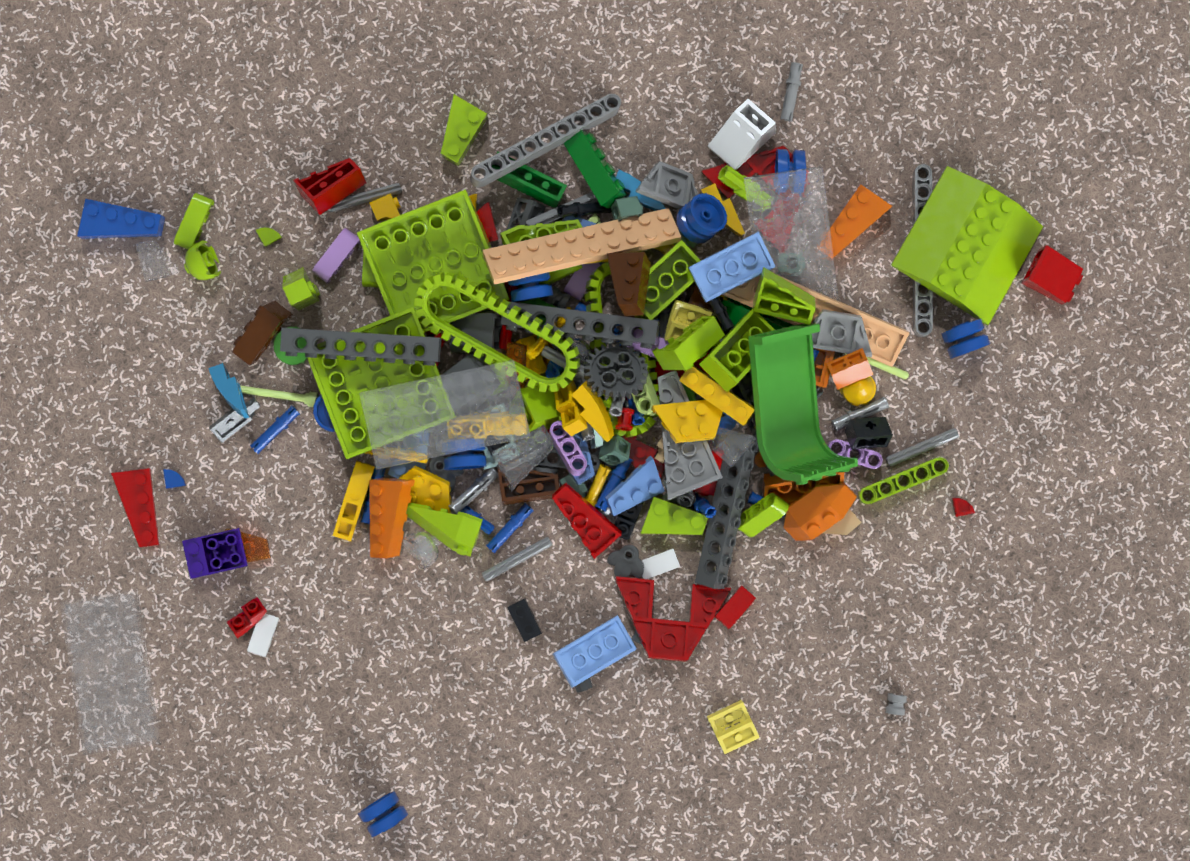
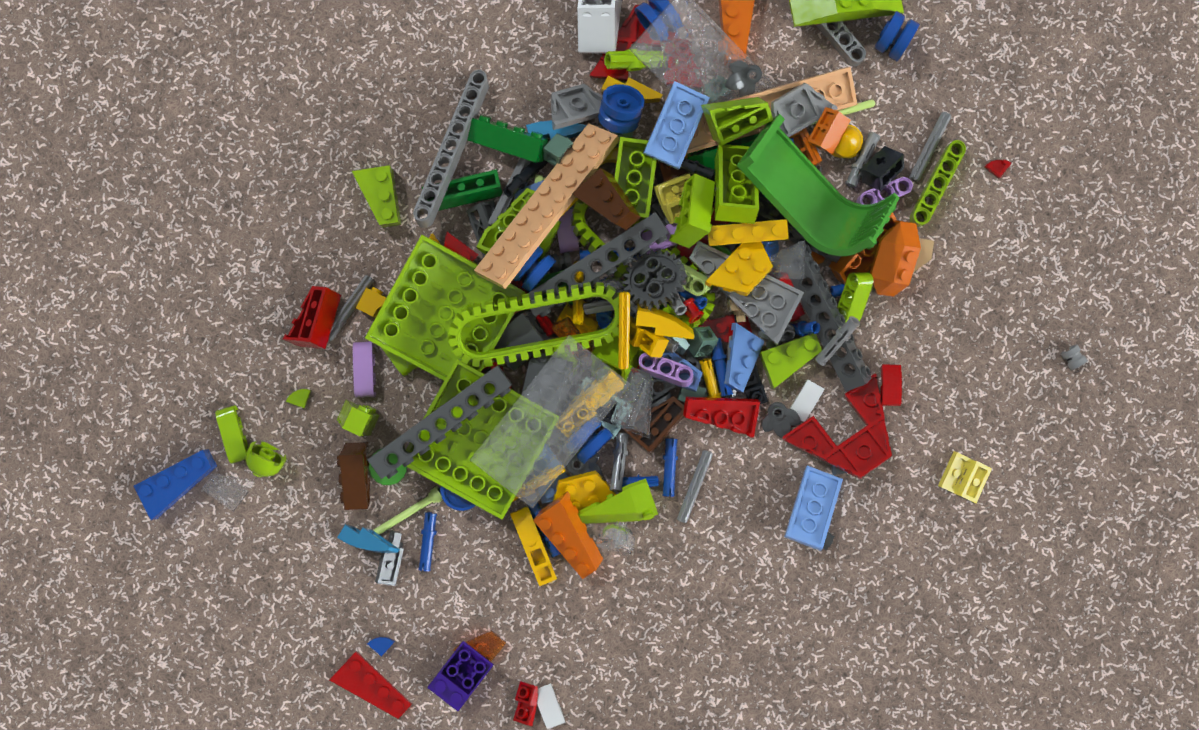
camera: 40 degrees left, 0 degrees up
black brick [507,598,542,642] -> none
none -> yellow axle [618,292,630,370]
none -> dark grey plate [725,60,762,97]
none -> light grey pin [815,316,860,366]

